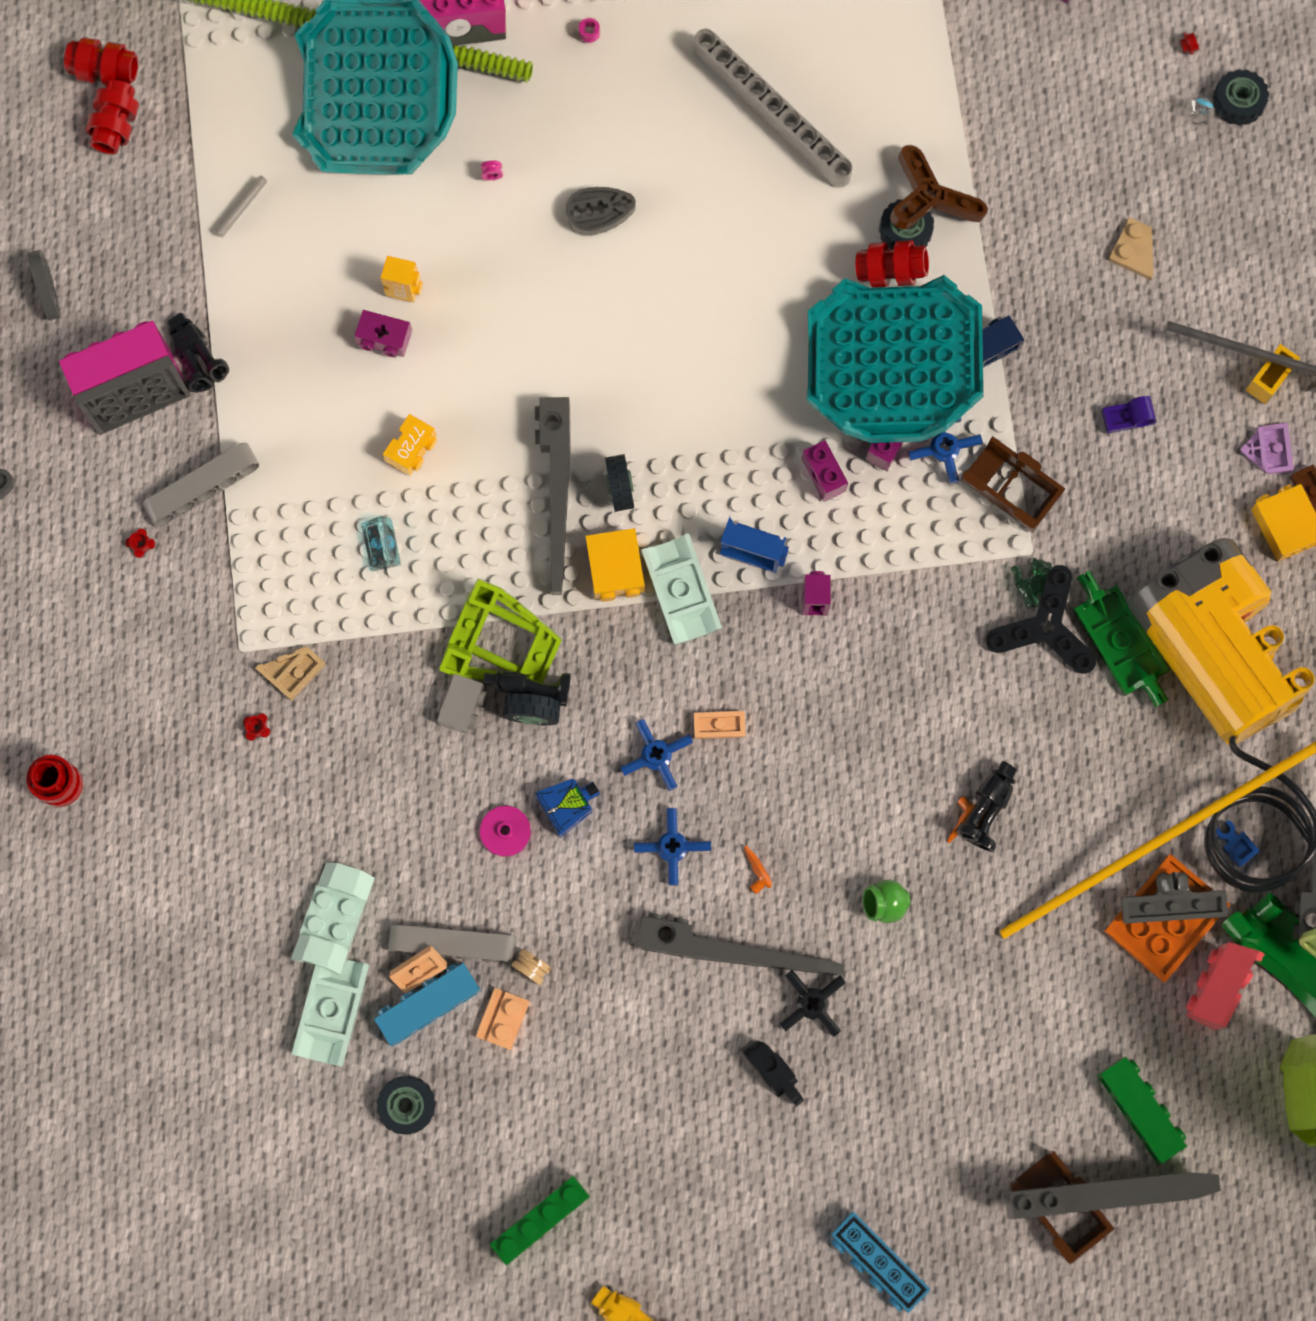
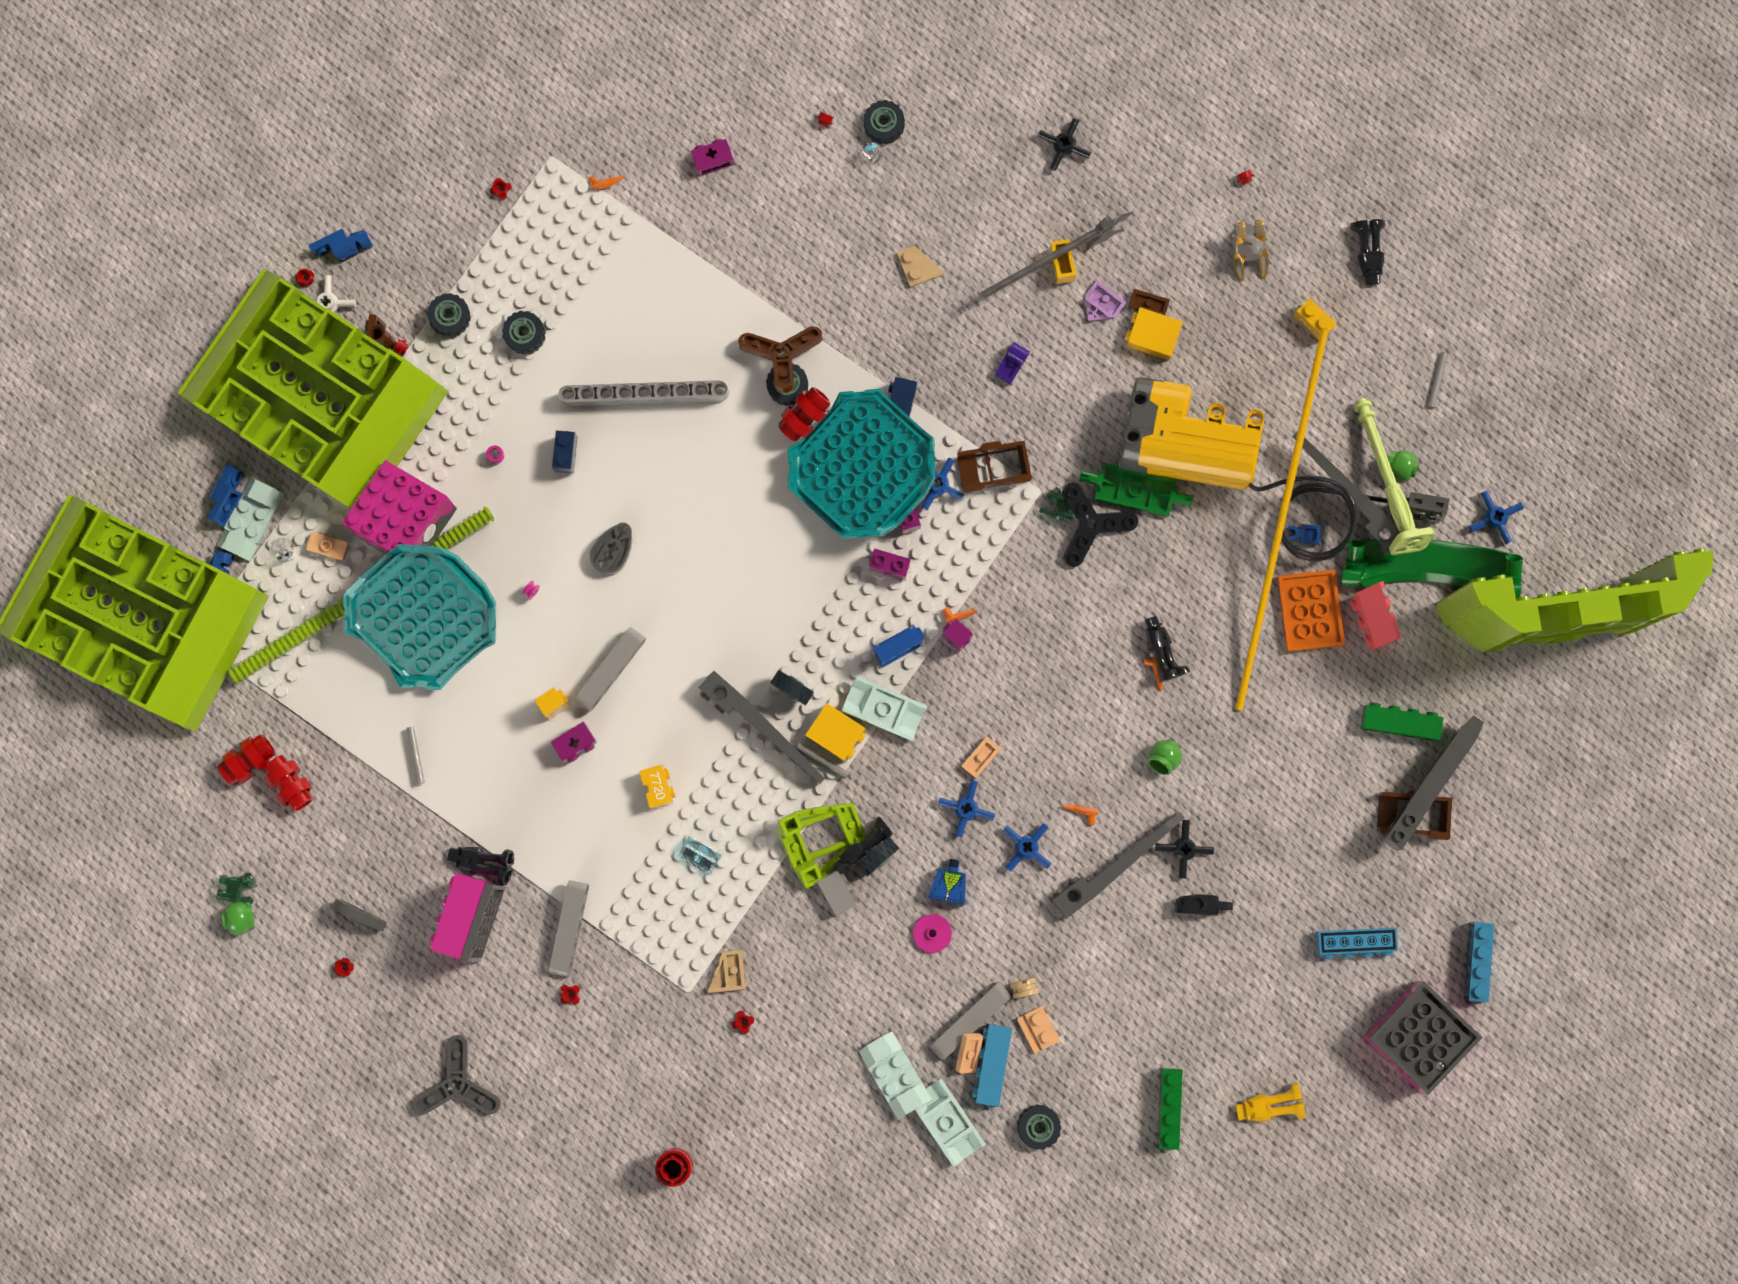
camera: 45 degrees left, 5 degrees up
dark grey plate [1121,872,1228,924] -> none
none -> dark blue brick [552,430,578,474]
none -> light grey beam [573,627,646,713]
none -> light grey bar [796,743,849,779]
none -> orange bar [942,607,977,623]

